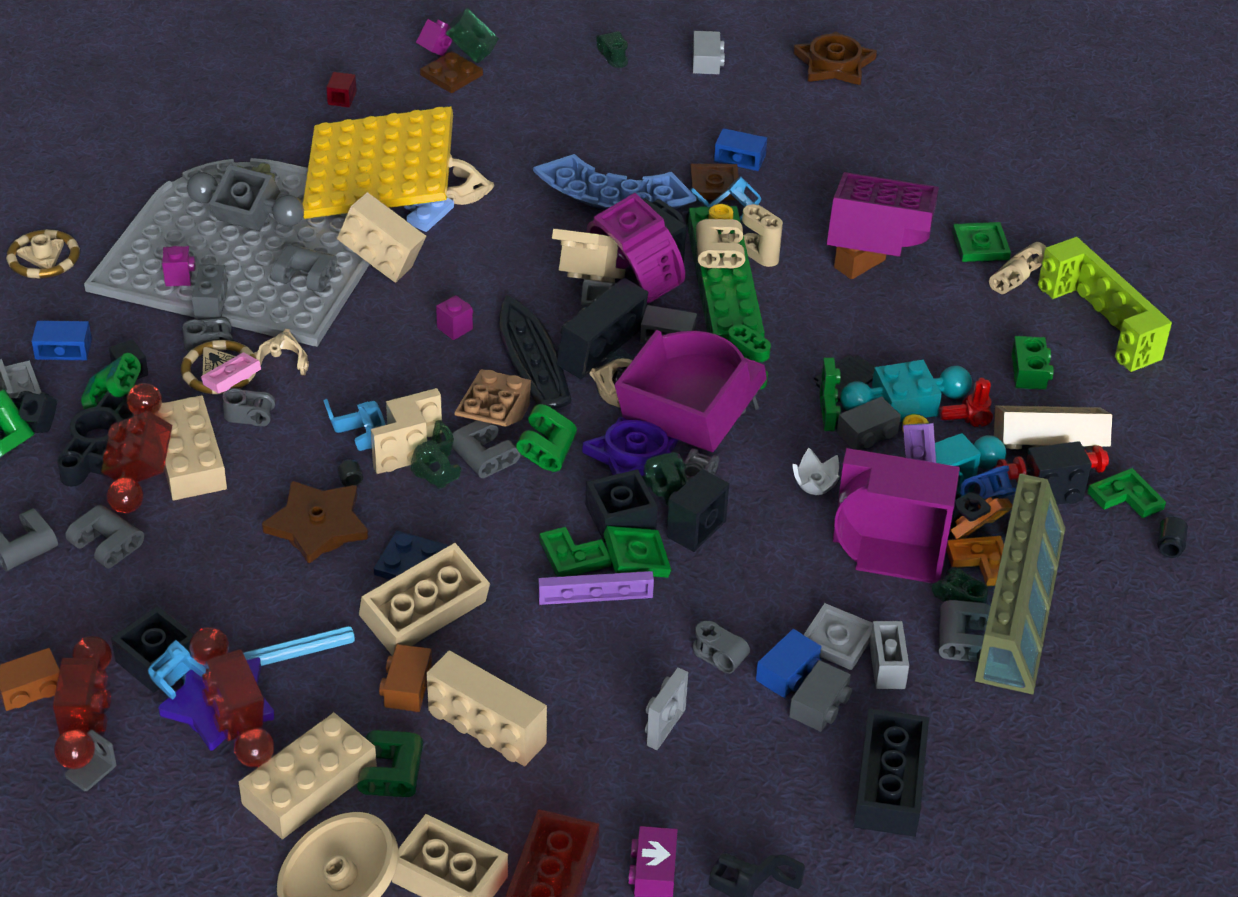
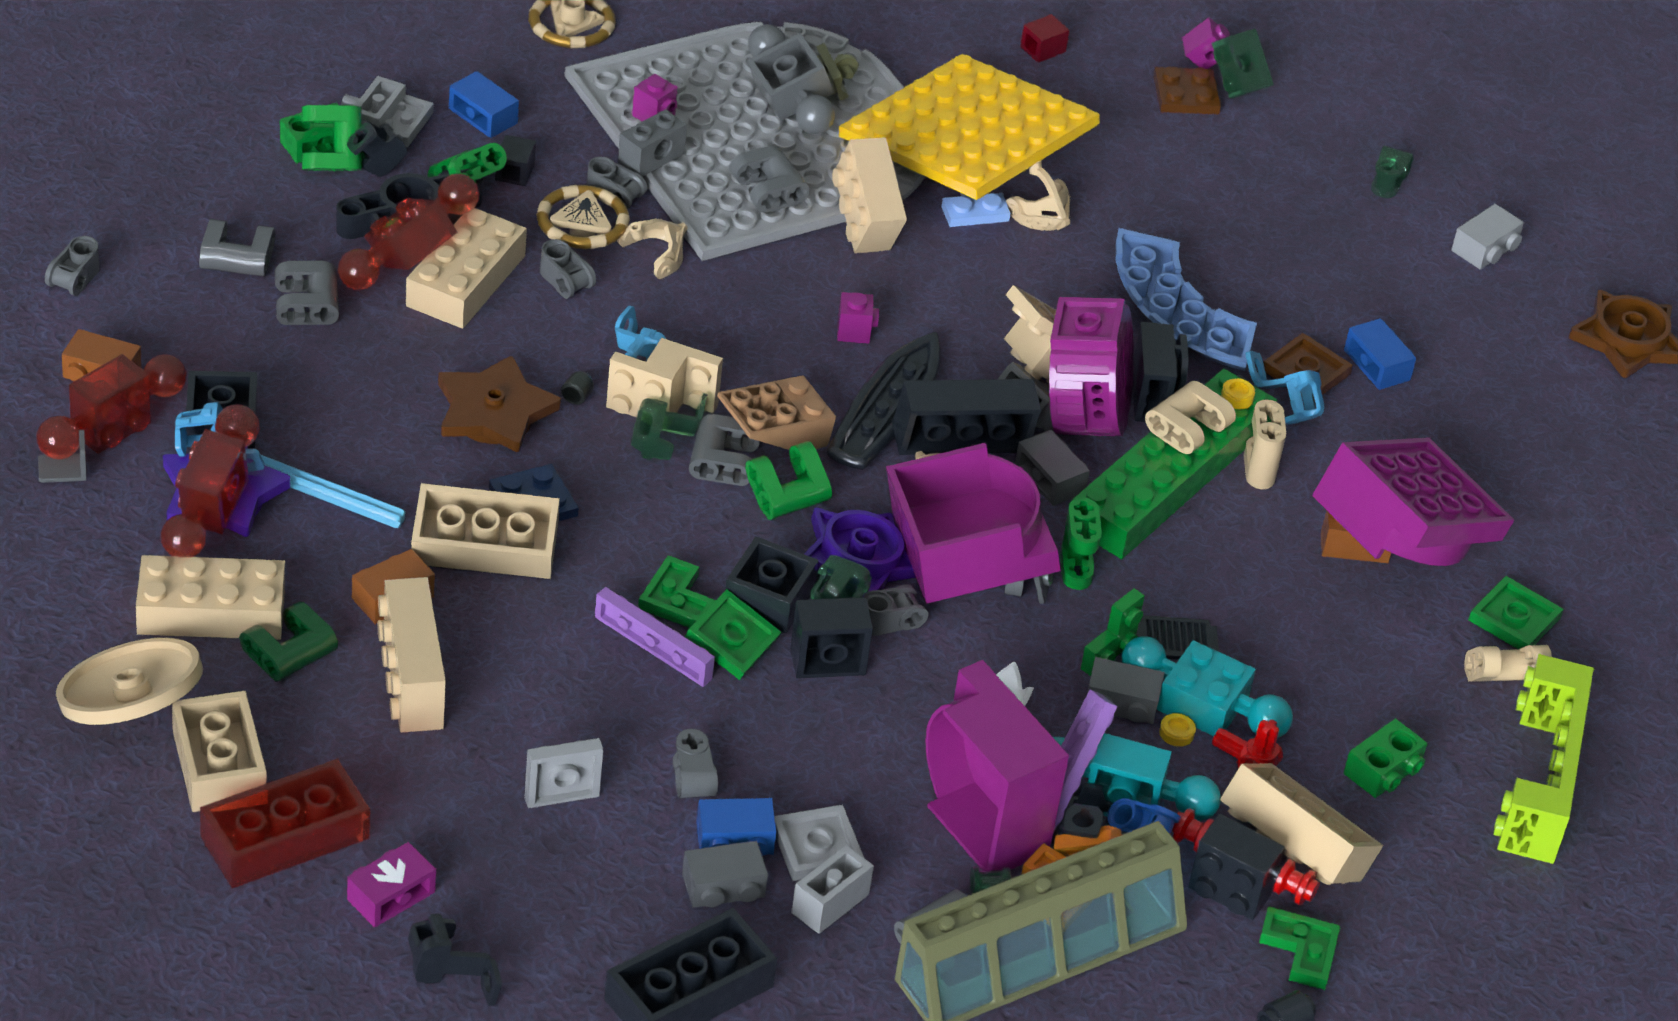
camera: 40 degrees right, 0 degrees up
bright pink plate [201,352,261,393] -> none

